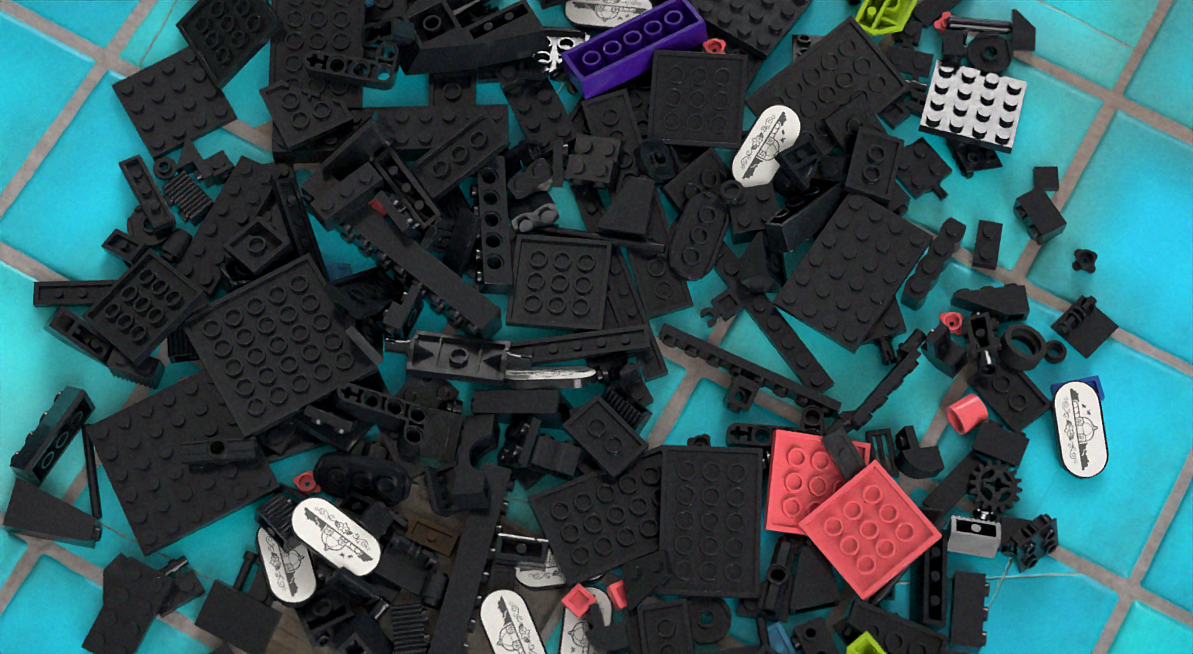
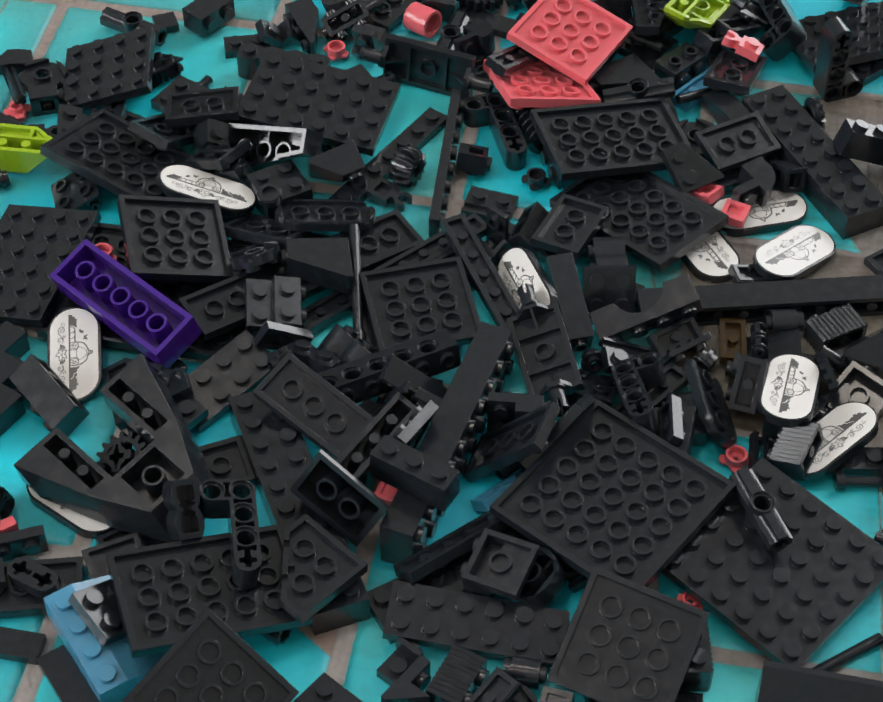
camera: 110 degrees left, 20 degrees down
black brick [494,533,549,571] -> none
none -> black piece [100,7,168,47]
none -> black bracket [255,19,294,49]
none -> black gear [388,145,426,188]
none -> black piece [436,11,470,50]
none -> black plate [461,186,519,222]
none -> black plate [698,349,719,370]

